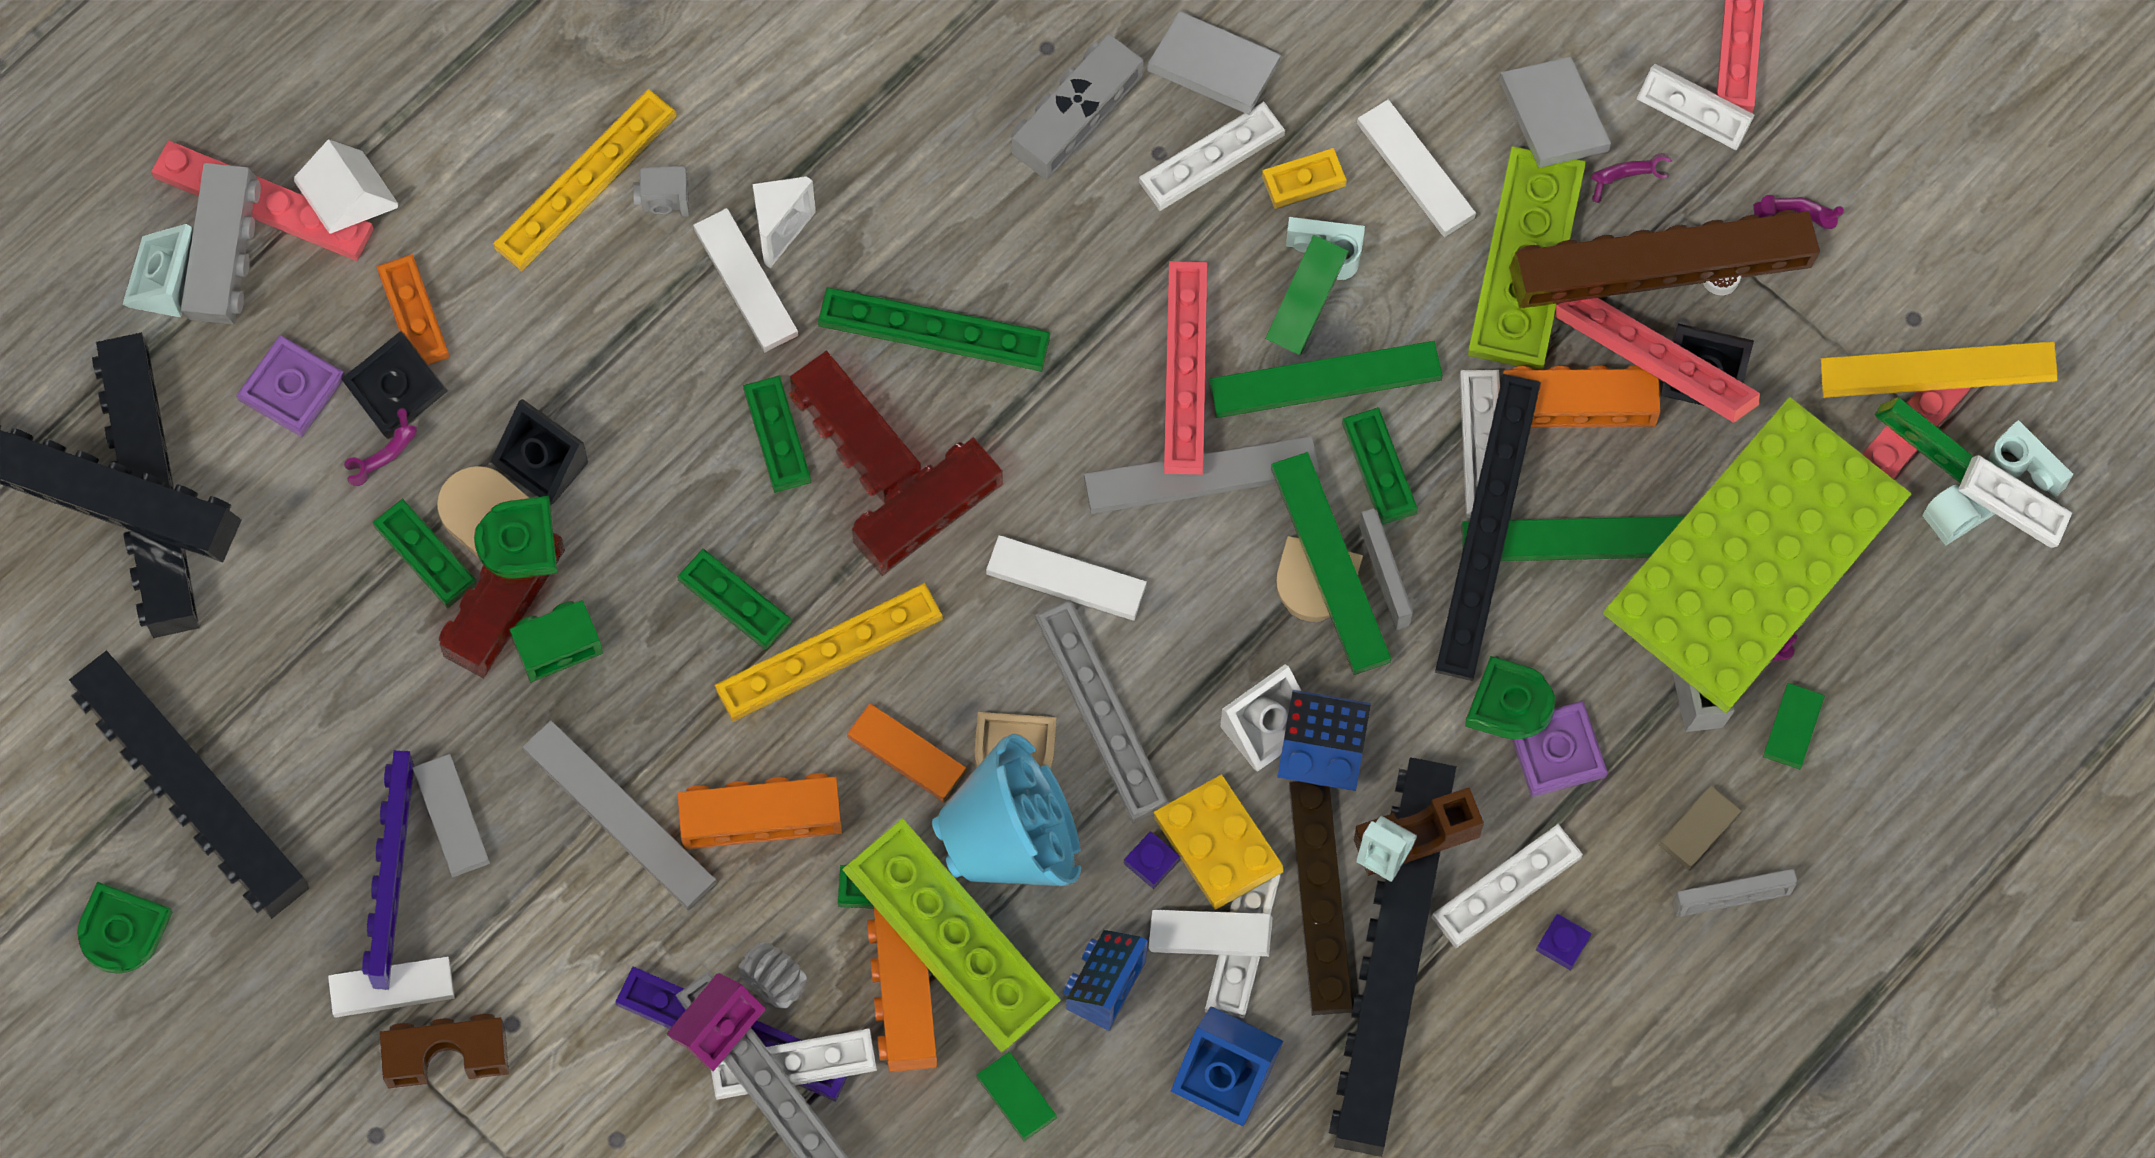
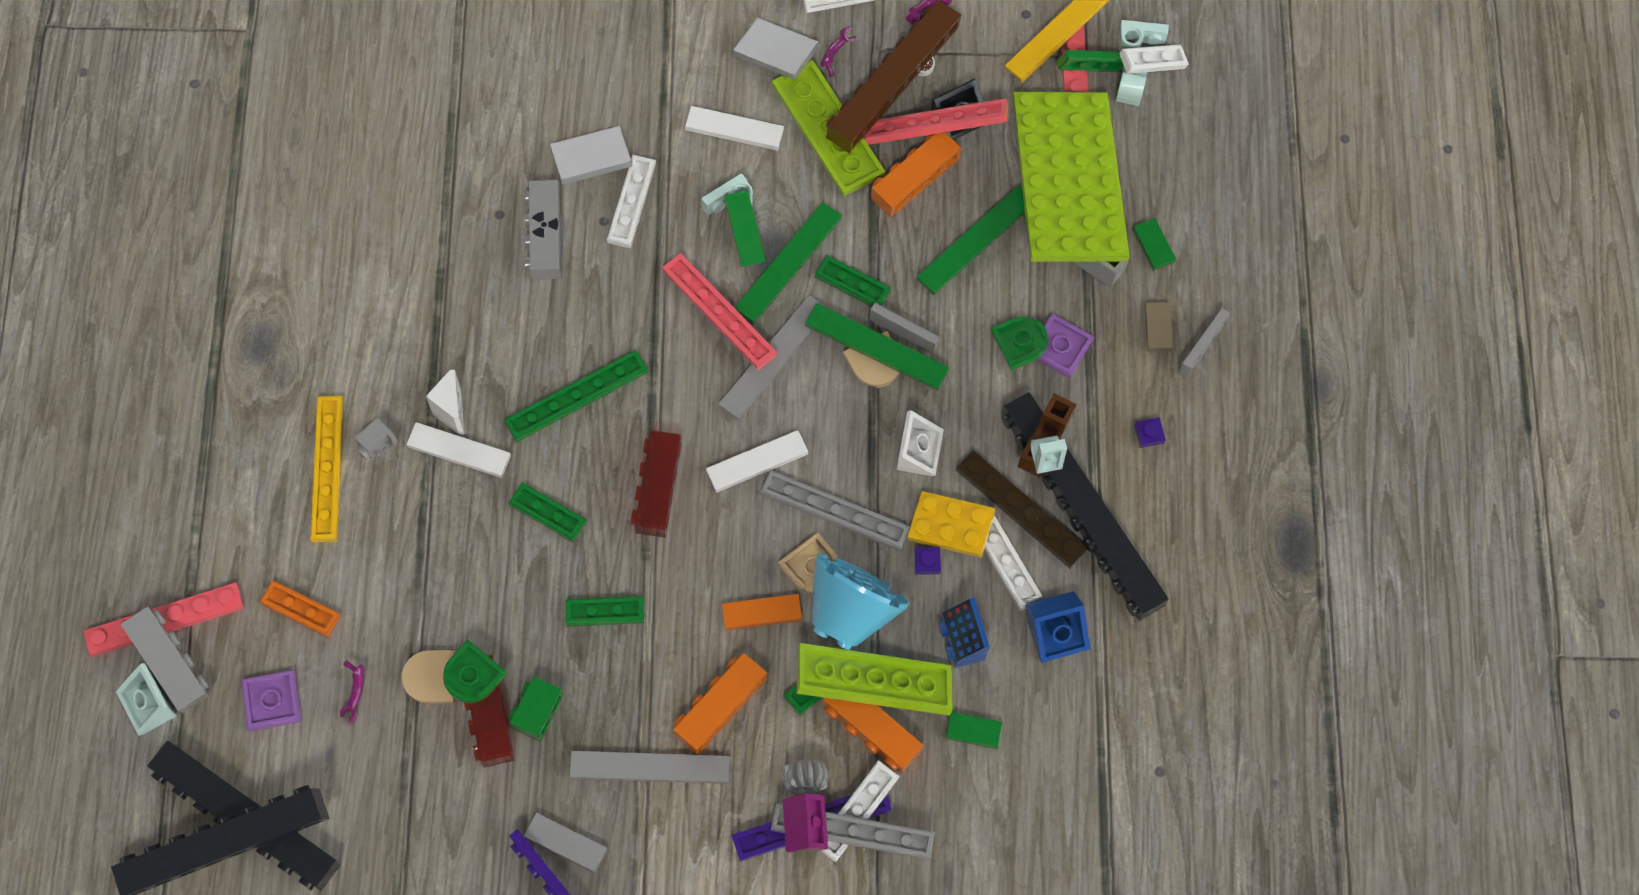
camera: 45 degrees left, 0 degrees up
white slope [294,139,398,234] -> none
black tile [341,331,448,439] -> none
green tile [372,498,478,609] -> none
black slope [490,399,588,505] -> none
yellow tile [714,583,943,722] -> none
clear red brick [789,350,921,504] -> none
white tile [1148,910,1273,957] -> none
yellow plate [1262,148,1347,209] -> none
slope [1278,690,1371,791] -> none
white tile [1431,824,1583,948] -> none
black tile [1435,374,1541,681] -> none
white tile [1460,370,1500,518] -> none

